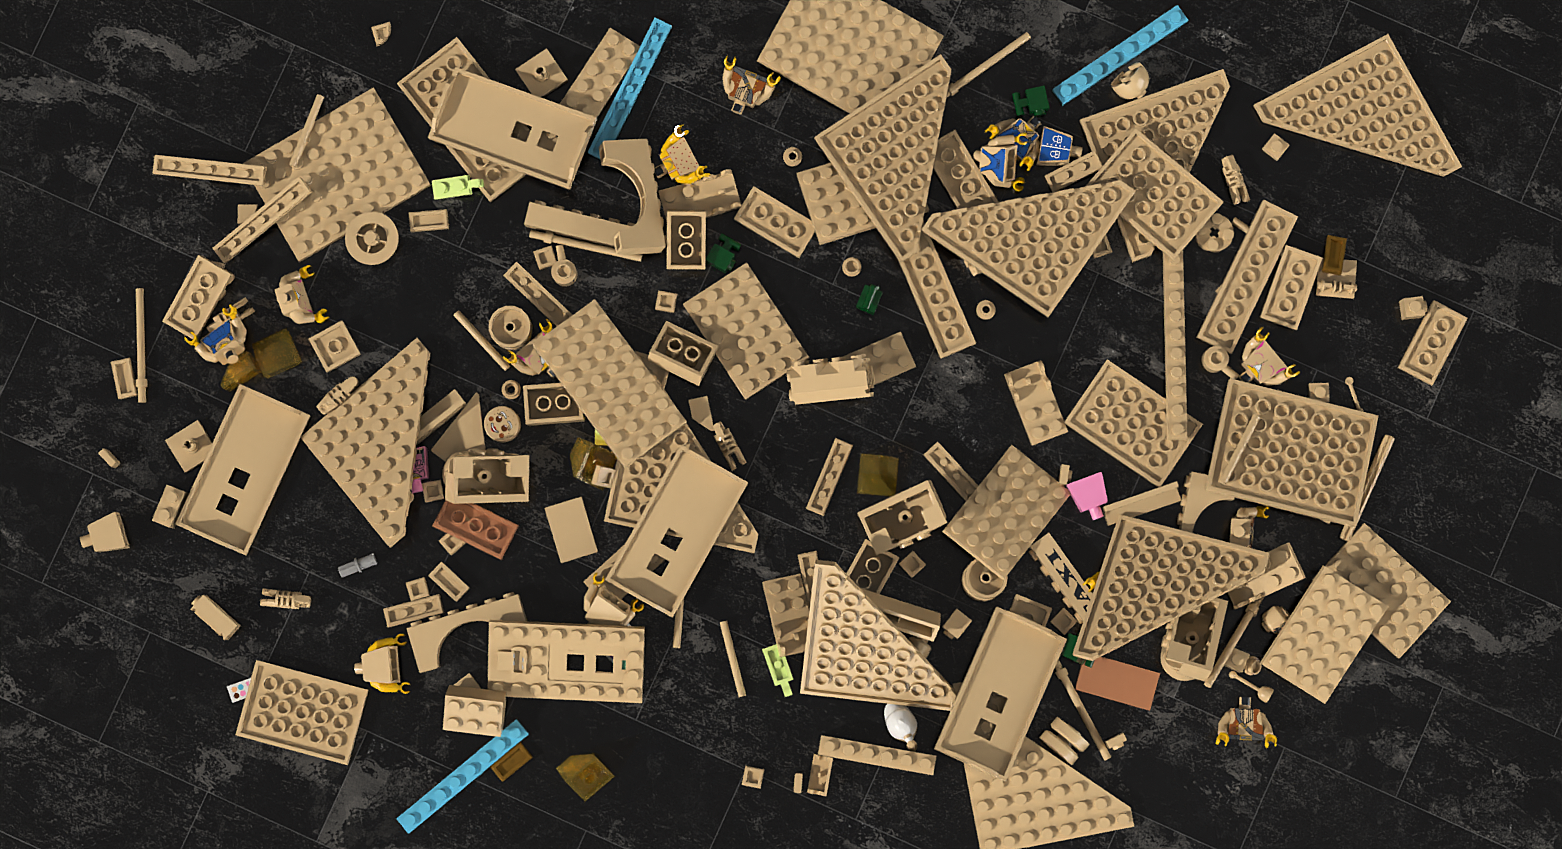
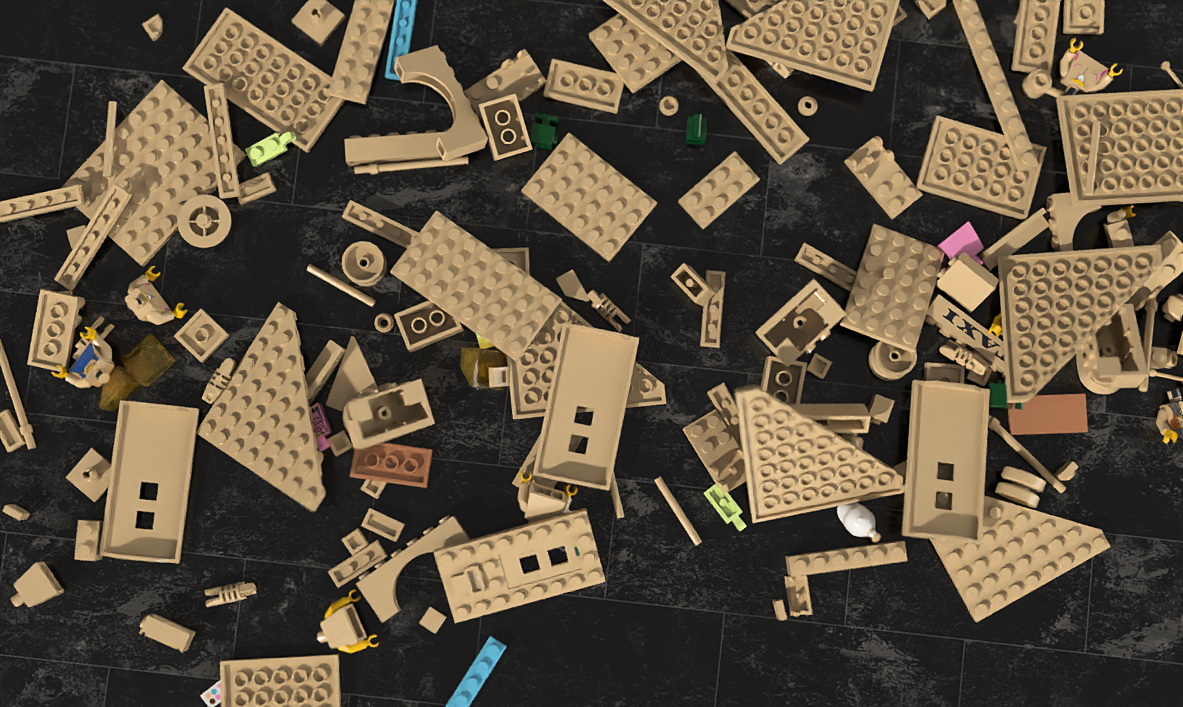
camera: 25 degrees left, 0 degrees up
light grey axle [338,553,377,577] -> none
tan piece [428,67,597,190] -> none
tan brick [443,685,507,737] -> none
tan head [484,406,521,443] -> none
pearl gold tile [491,742,532,782] -> none
tan torso [503,319,556,379] -> none
tan tile [533,246,557,270] -> none
tan tile [545,497,598,563] -> none
tan piece [551,245,578,286] -> none
clear yellow slope [556,754,615,801] -> none
tan brick [647,321,718,386] -> none
torso [654,124,710,184] -> none
tan tile [655,290,678,313] -> none
tan tile [742,766,764,789] -> none
tan plate [783,147,802,167] -> none
tan brick [787,354,874,405] -> none
clear yellow slope [857,454,899,496] -> none
tan plate [1058,464,1072,486] -> none
tan plate [1308,383,1329,403] -> none
none -> tan plate [204,83,240,199]
none -> tan brick [671,263,716,306]
none -> tan brick [935,251,999,313]
none -> tan hinge [939,340,989,375]

